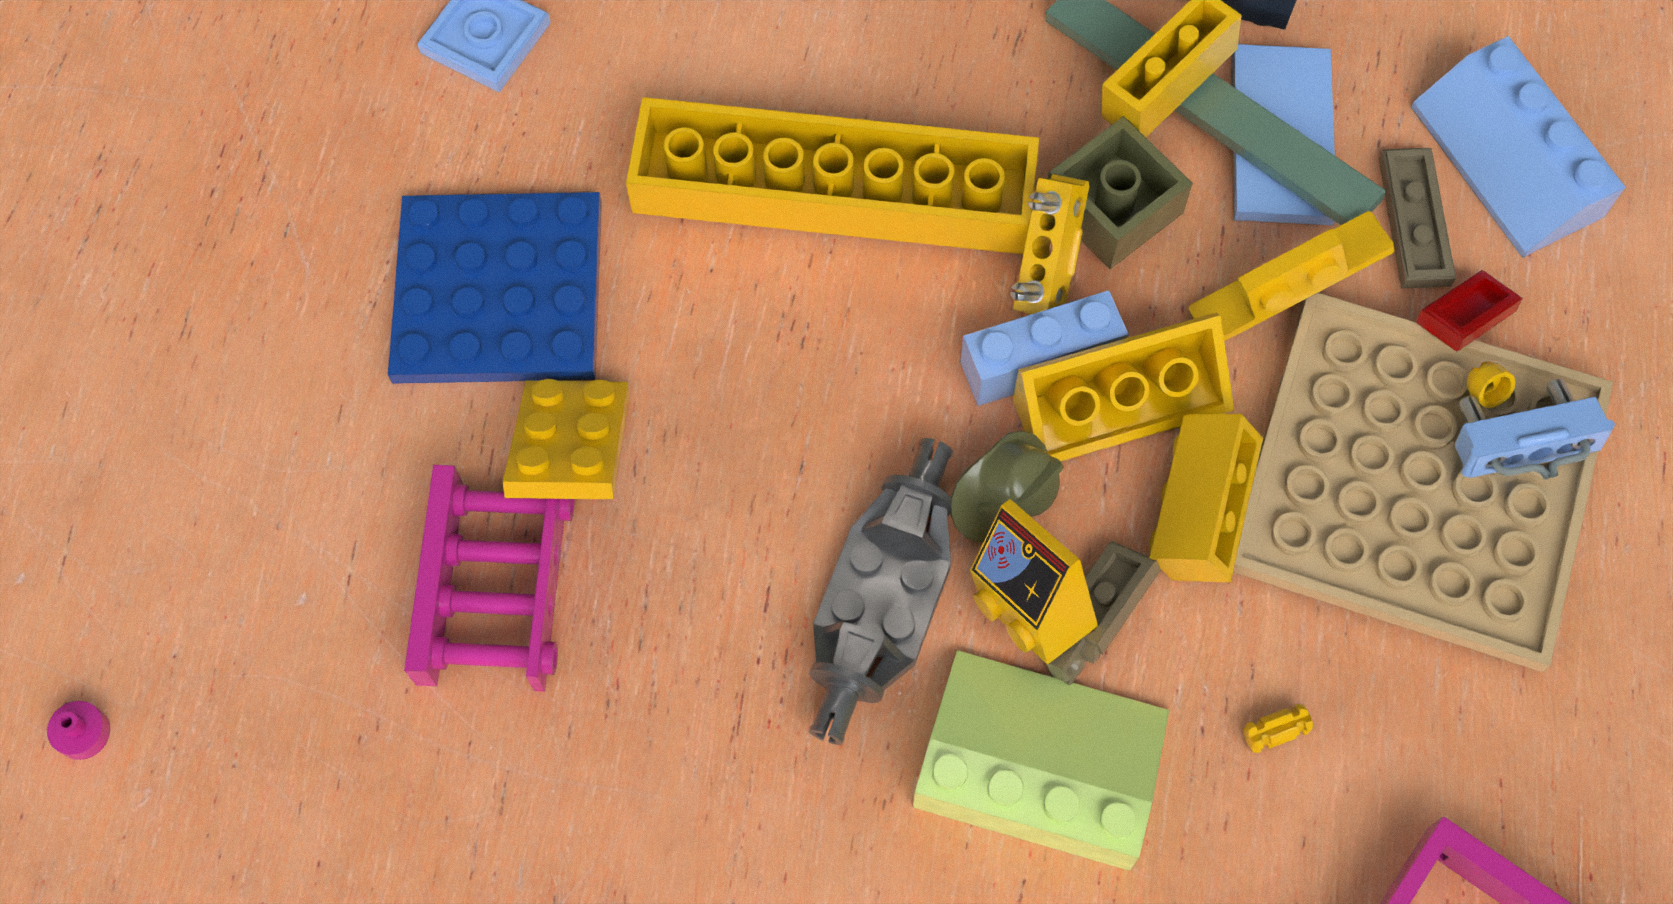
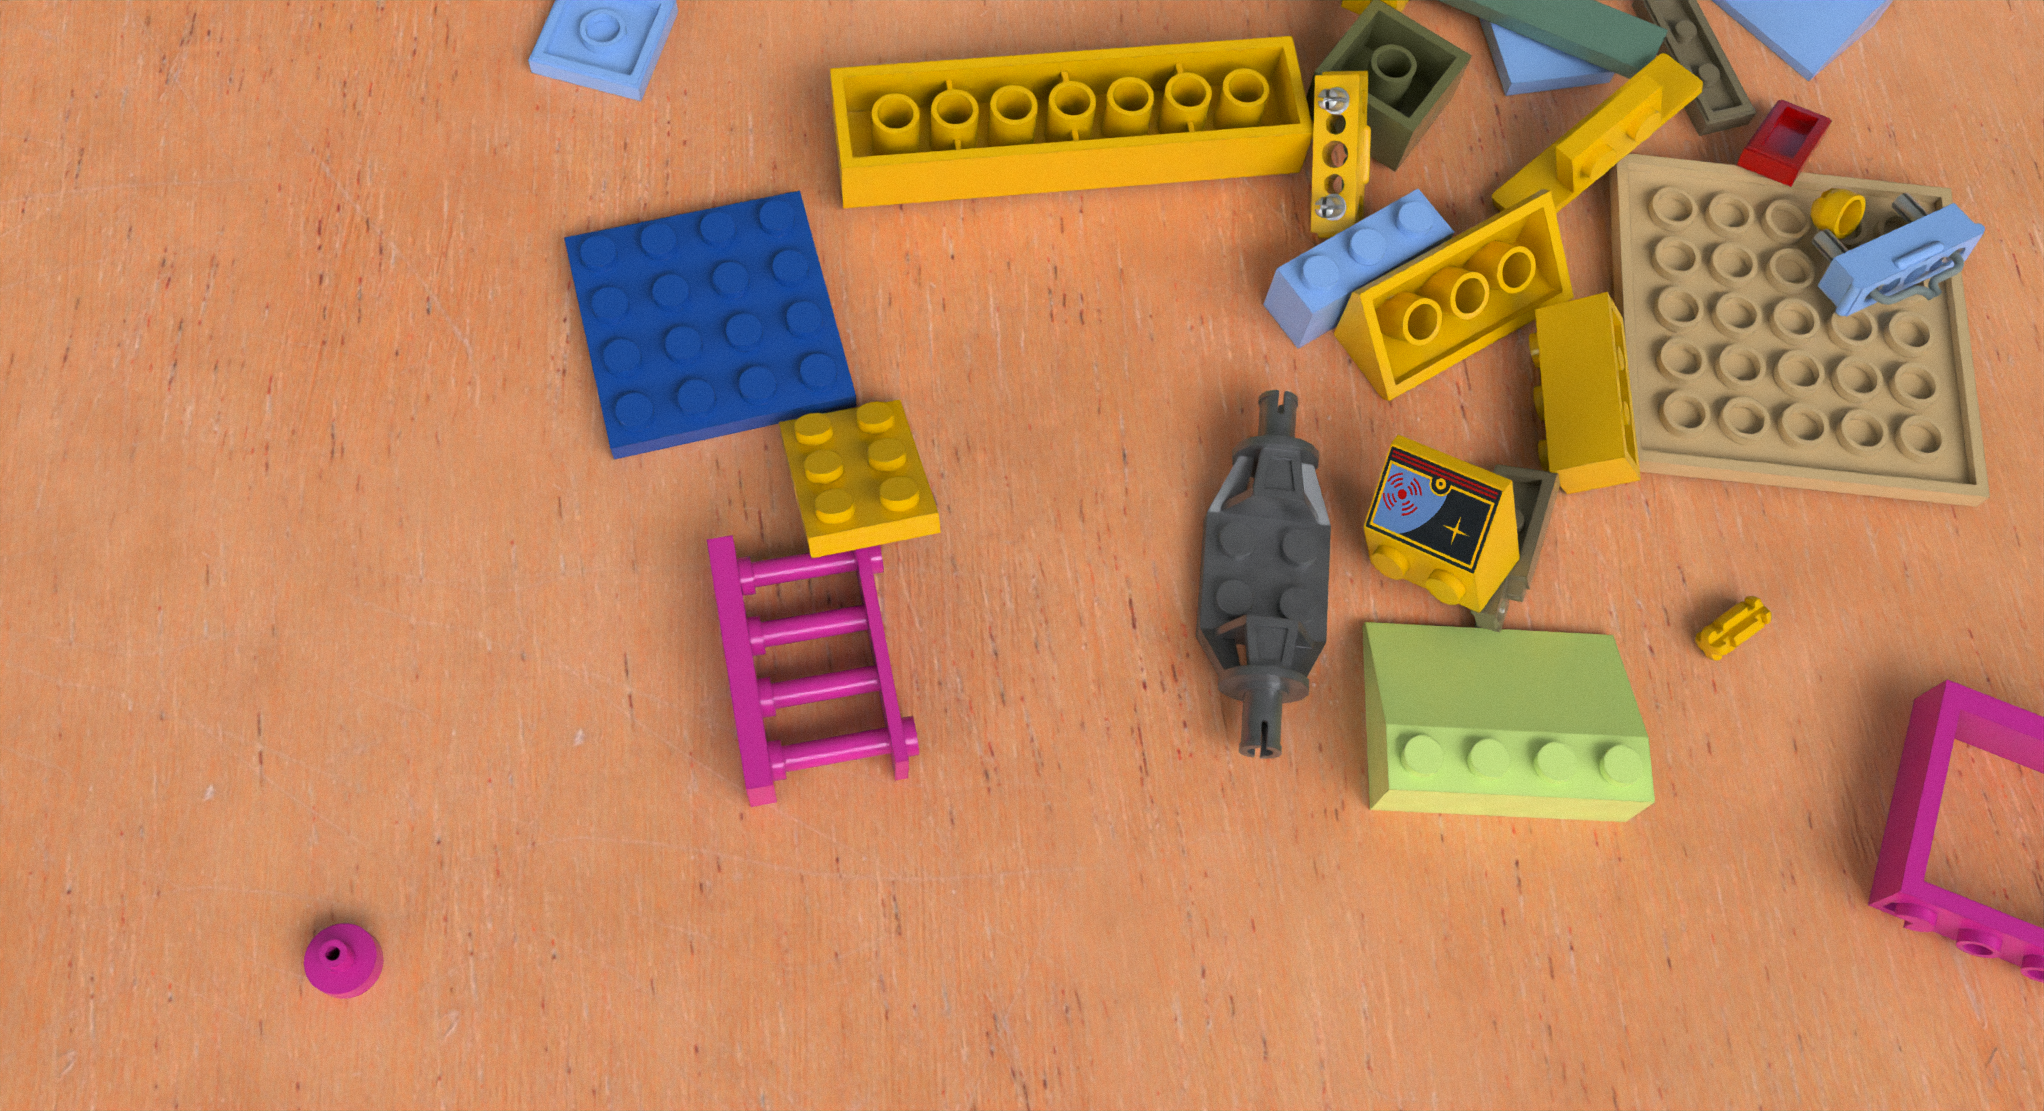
camera: 25 degrees left, 0 degrees up
olive piece [951,431,1064,543] -> none

